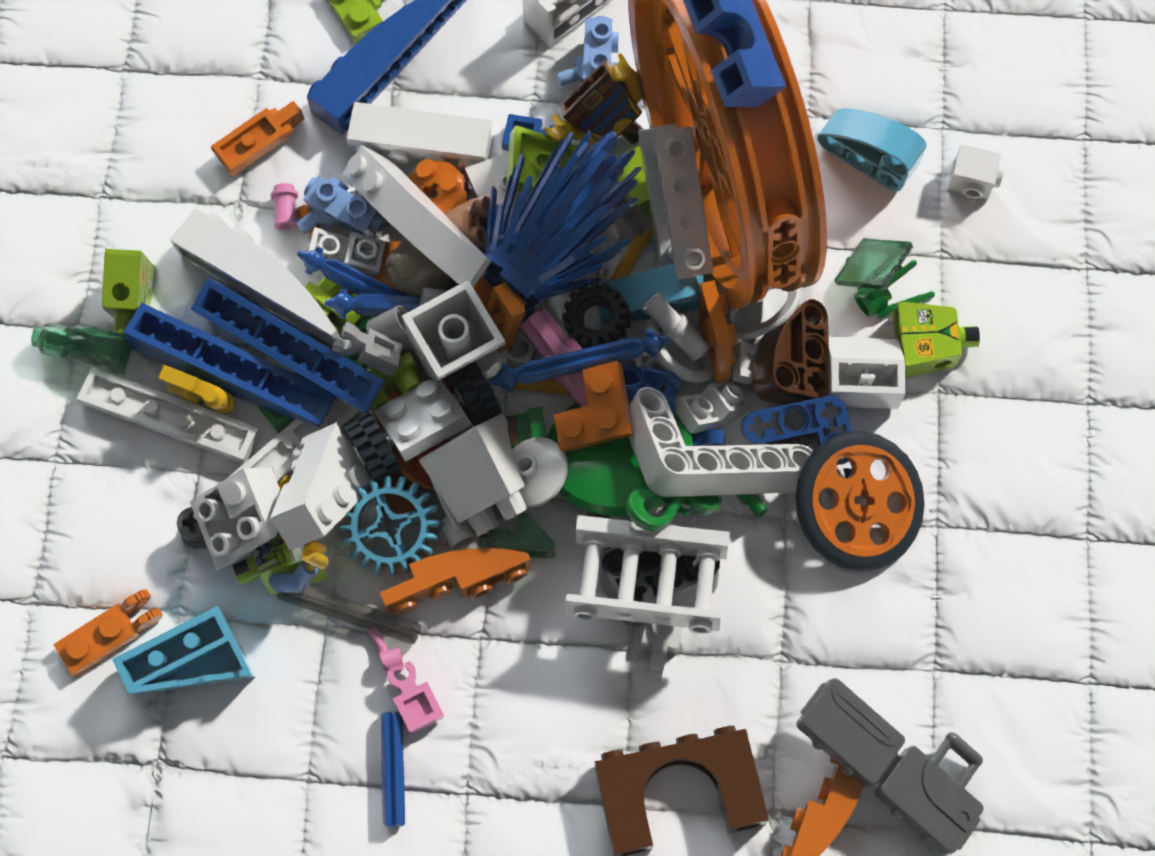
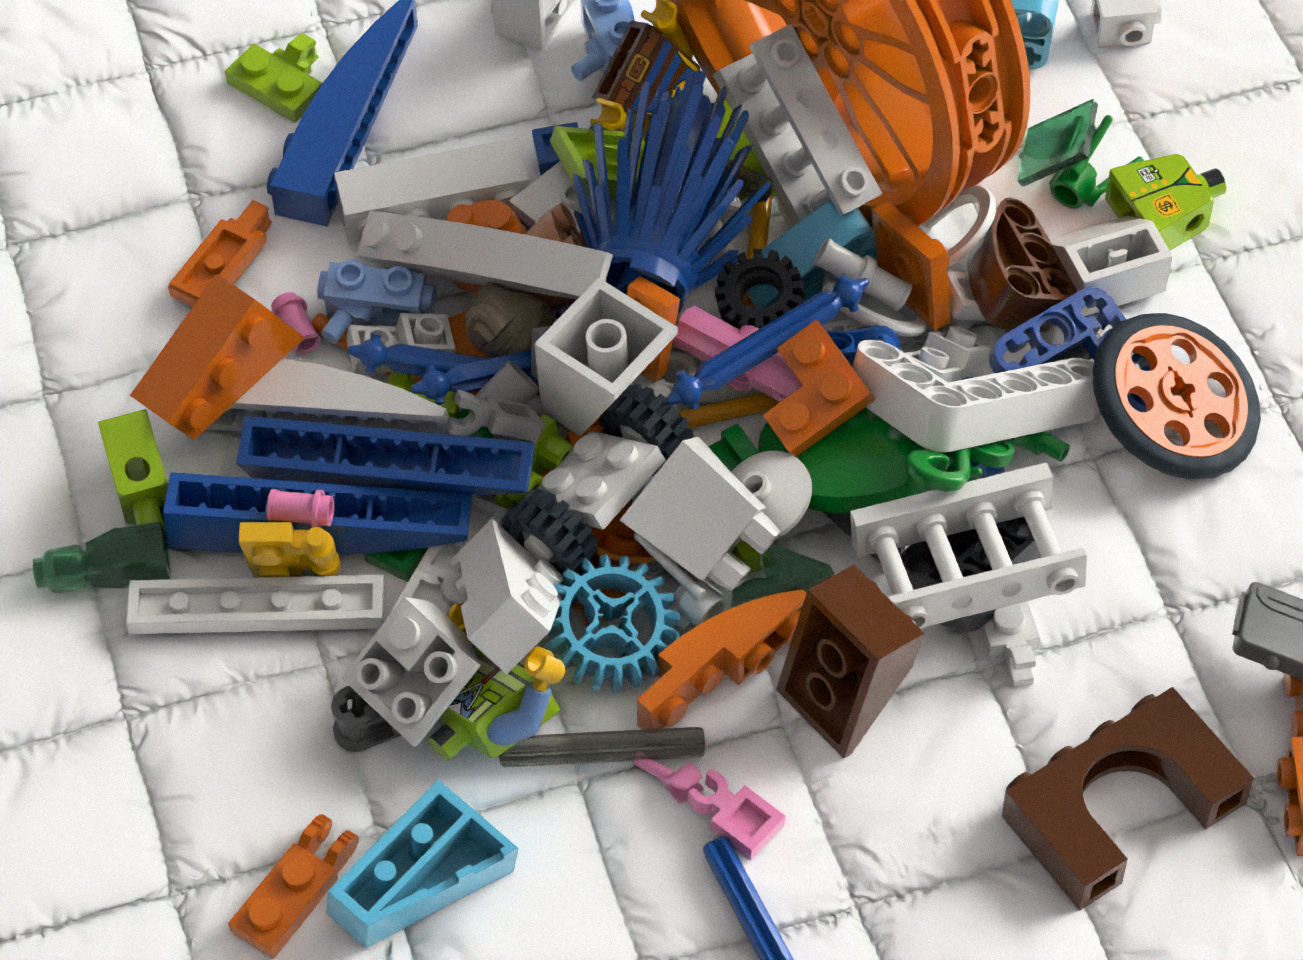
camera: 20 degrees left, 15 degrees down
none -> orange wedge [130,273,305,440]
none -> bright pink pin [267,489,334,528]
none -> reddish brown slope [776,564,925,758]

